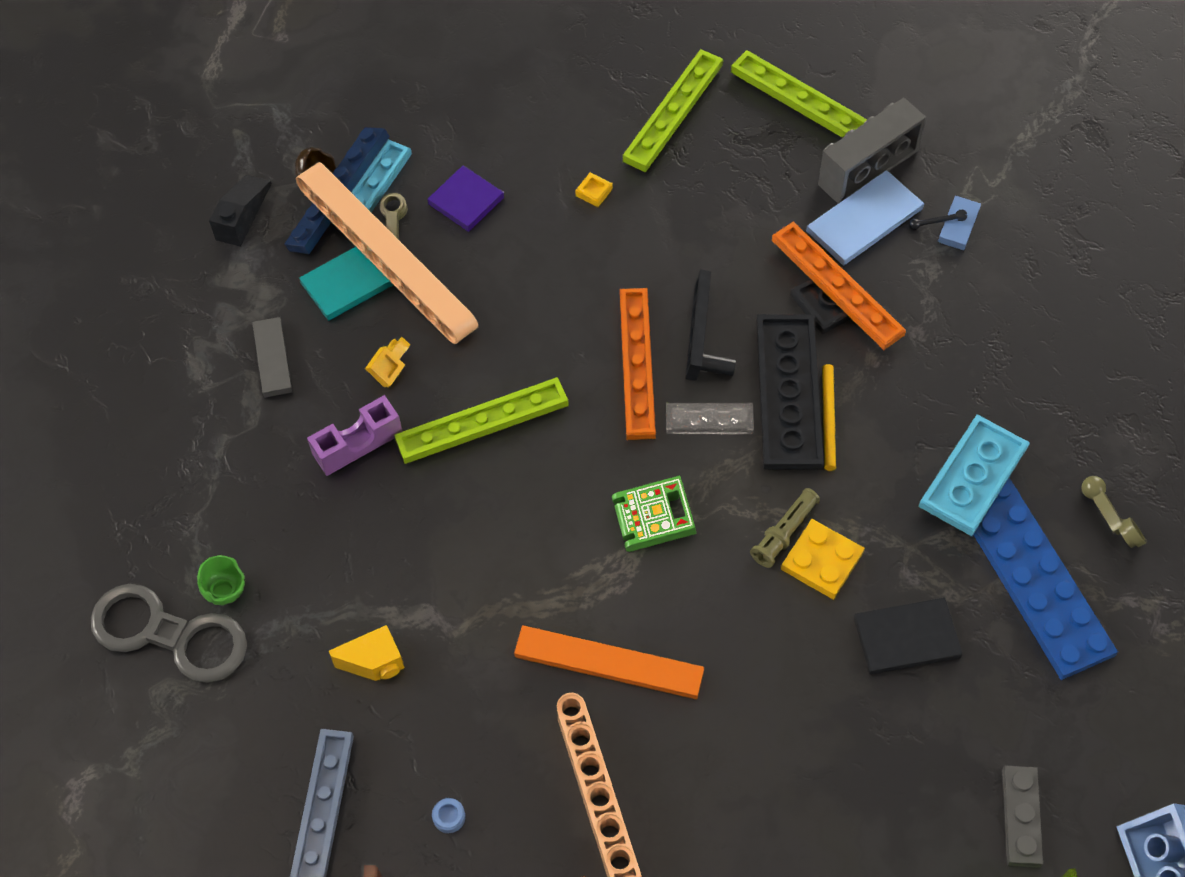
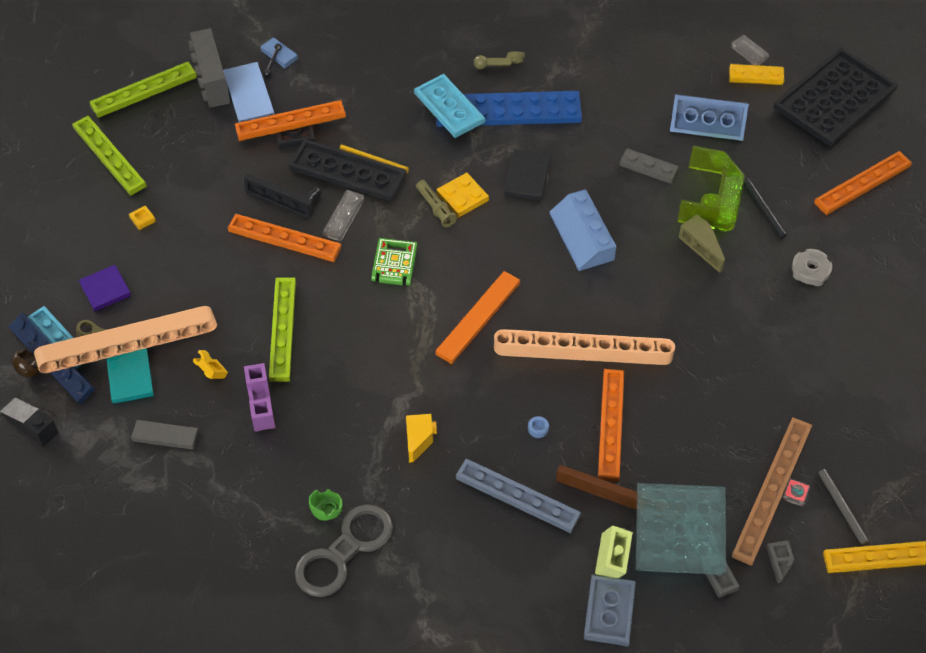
camera: 70 degrees left, 5 degrees down
none -> medium blue slope [550,189,616,271]

